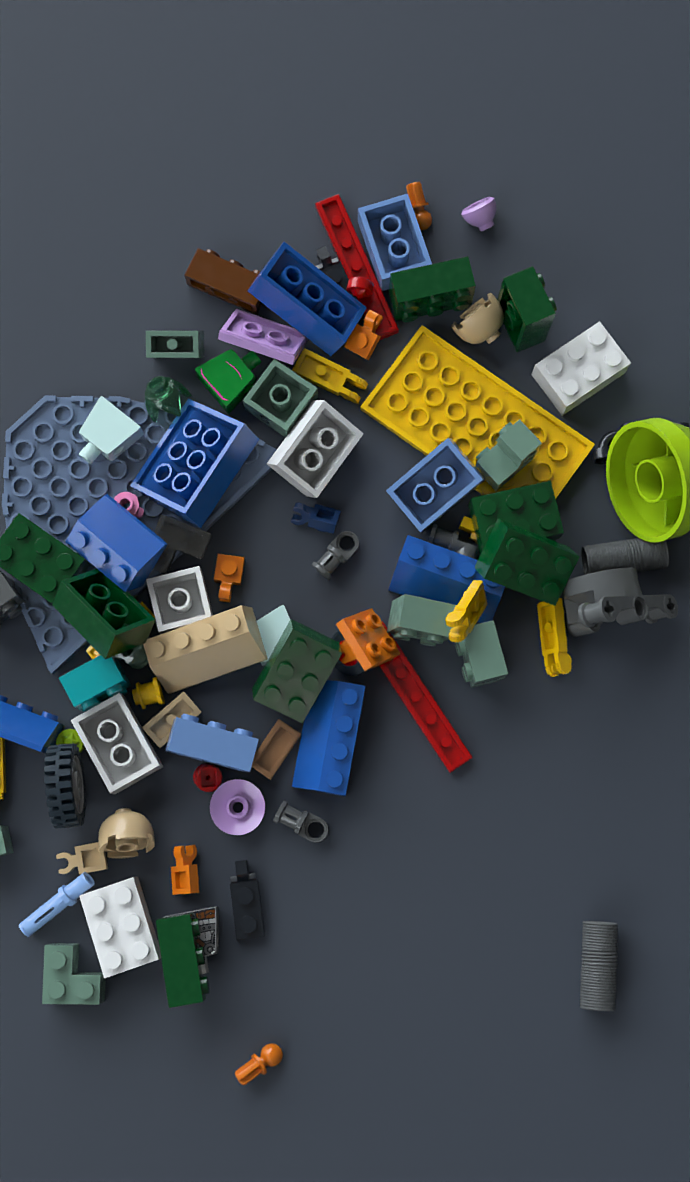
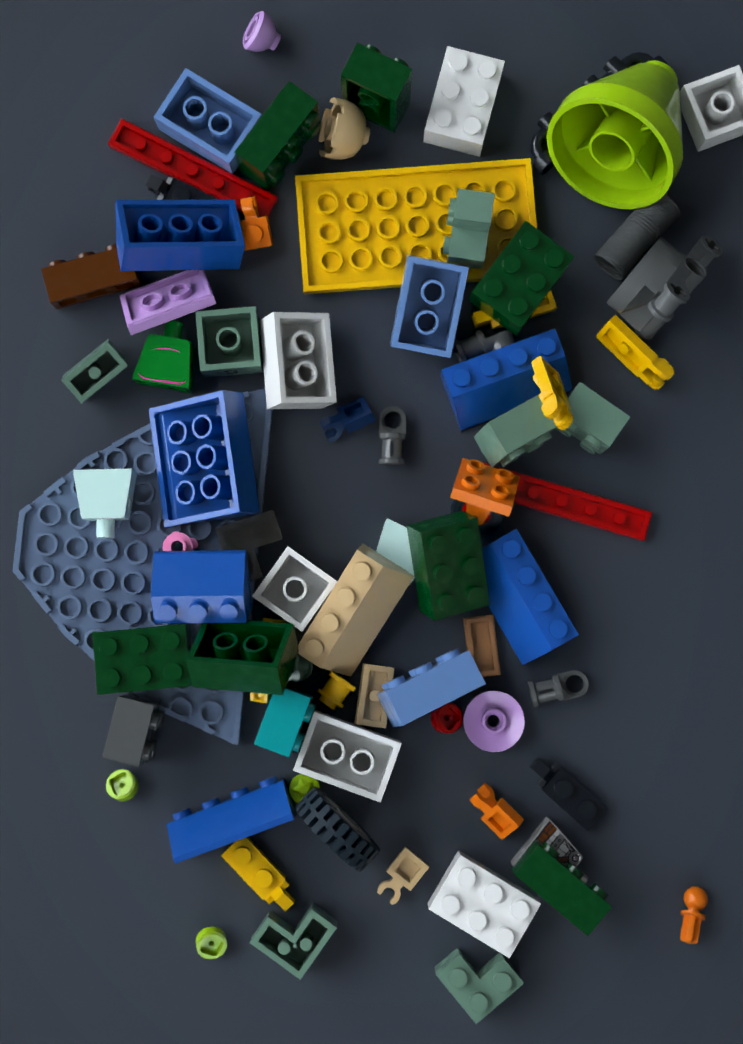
camera: 40 degrees left, 5 degrees up
light blue pin [19,872,95,937] -> none
tan cylinder [98,808,155,859] -> none
clear green piece [144,376,192,423] -> none
orange plate [214,554,245,603] -> none
yellow hinge [292,348,368,404] -> none
red tile [347,277,374,298] -> none
orange axle [406,182,432,231] -> none
dark green brick [474,518,580,606] -> none

